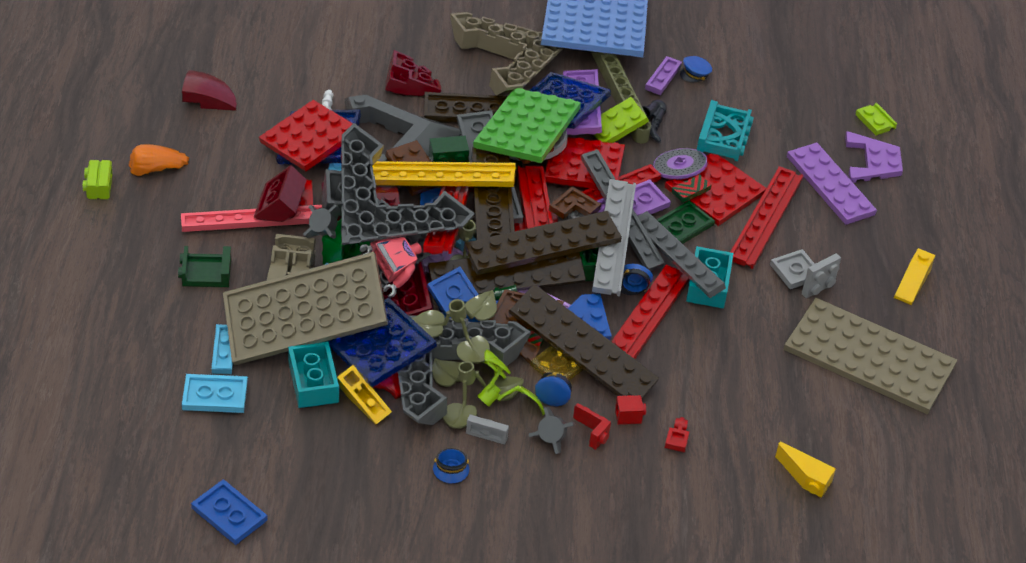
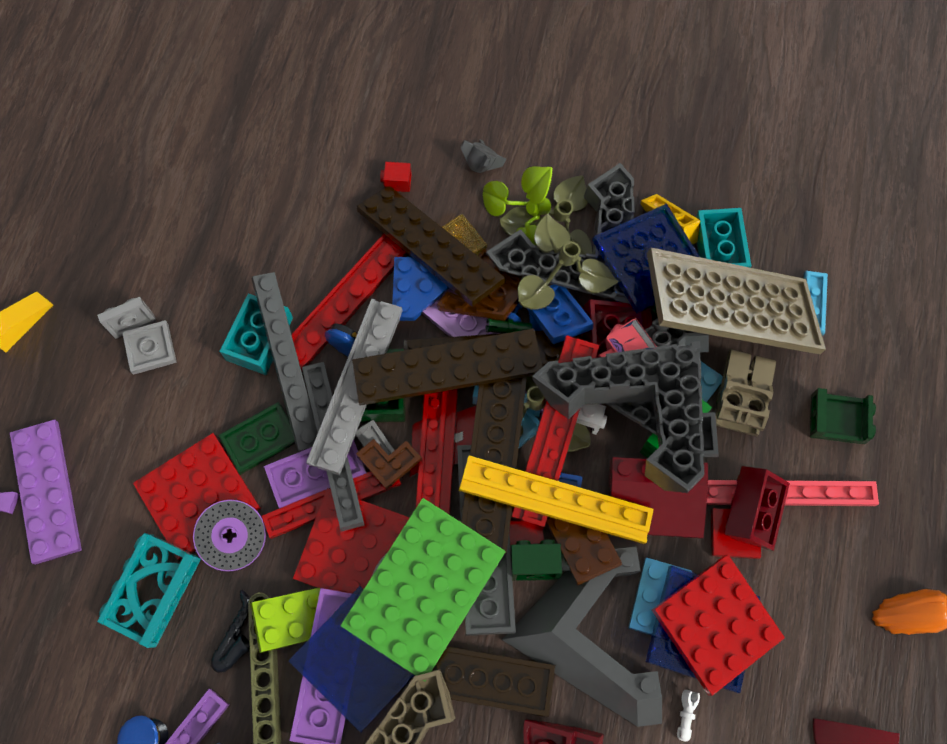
camera: 165 degrees left, 25 degrees up
medium azure plate [182,374,248,413] -> none
blue plate [191,479,268,545] -> none
dark grey piece [303,204,341,239] -> none
blue piece [433,448,470,484] -> none
light grey plate [466,415,509,445] -> none
blue piece [535,372,572,406] -> none
red bracket [573,403,611,450] -> none
red plate [665,417,689,452] -> none
dark green tile [671,175,712,203] -> none
red plate [730,166,803,269] -> none
yellow slope [775,441,836,498] -> none
dark tan plate [784,298,957,415] -> none

